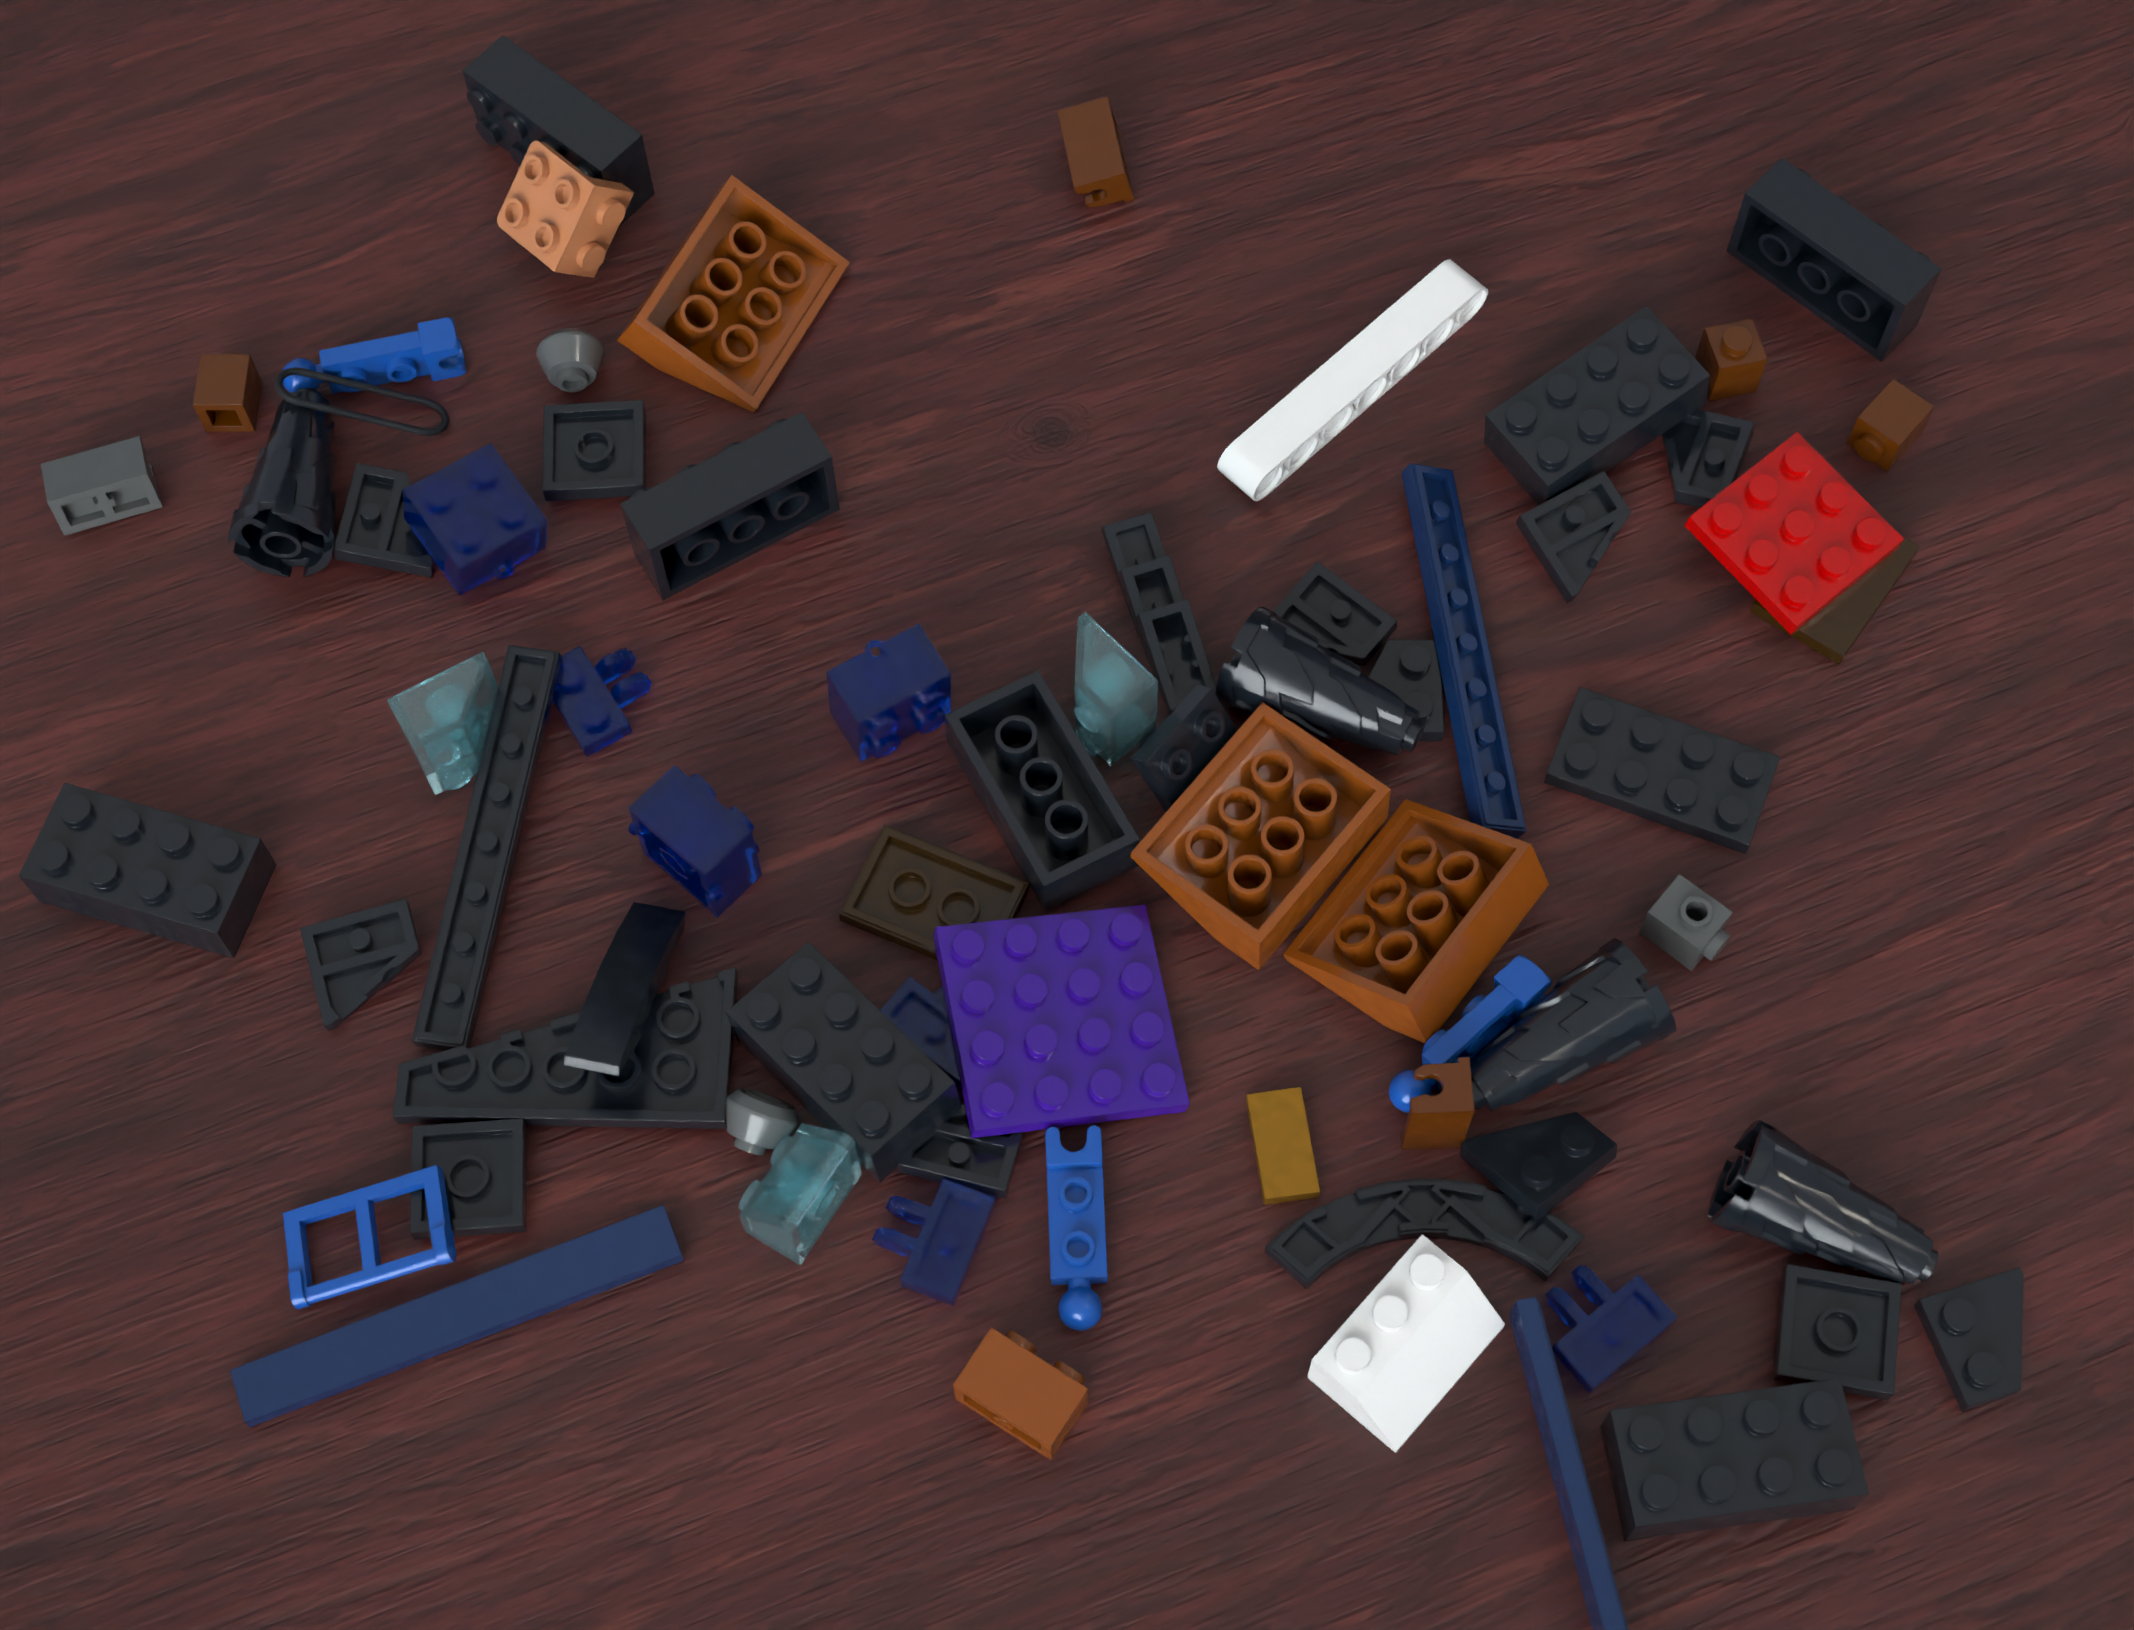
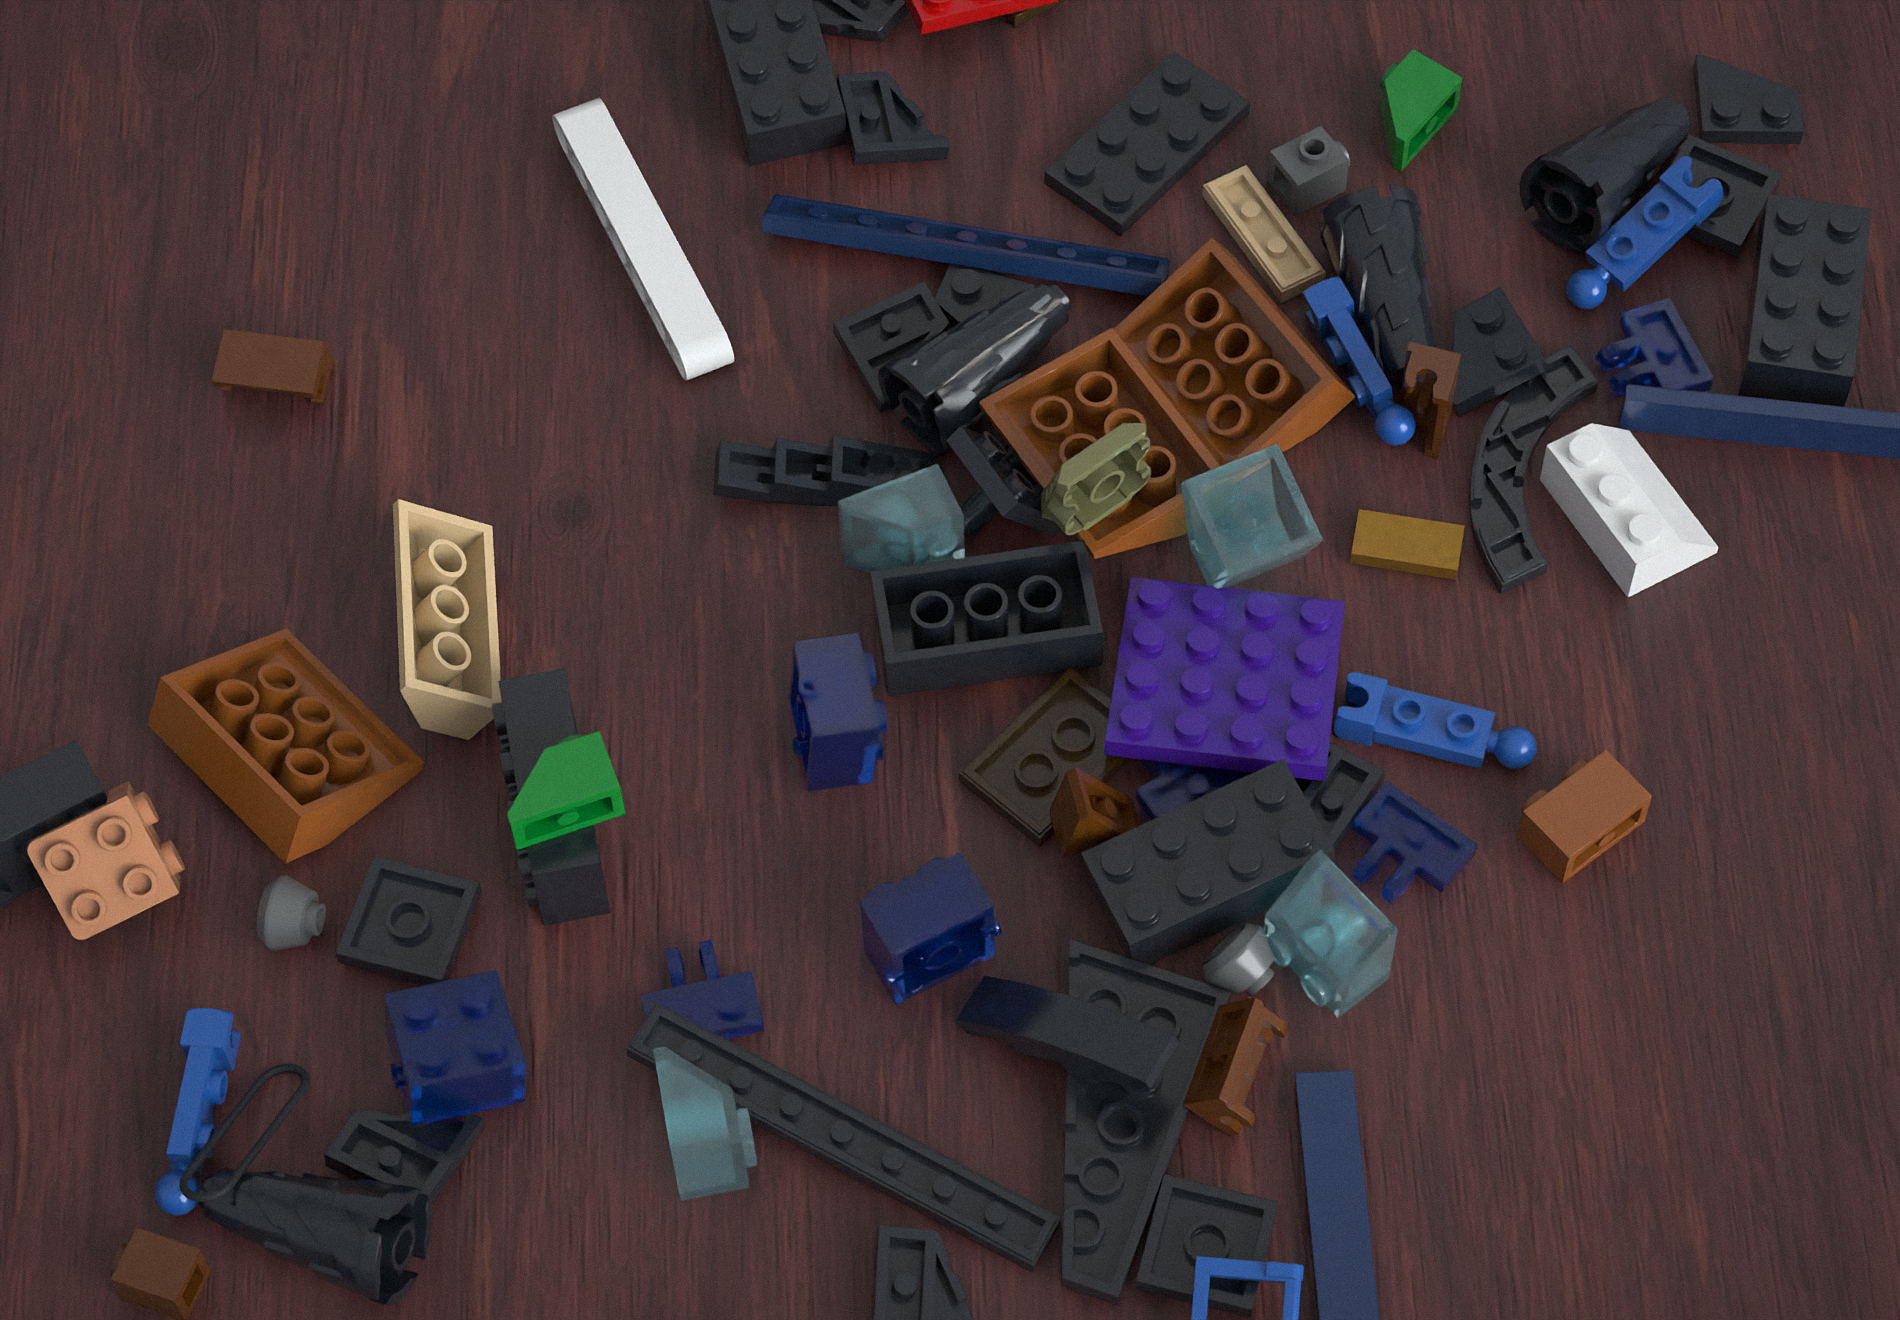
camera: 70 degrees left, 5 degrees down
none -> tan slope [393,499,502,740]
none -> green slope [507,731,625,850]
none -> olive slope [1041,423,1151,535]
none -> reddish brown slope [1050,767,1140,858]
none -> clear light blue slope [1181,443,1323,590]
none -> reddish brown hinge [1183,997,1288,1136]
none -> tan tile [1202,165,1326,303]
none -> green slope [1380,49,1463,172]
none -> blue plate [1566,156,1723,309]

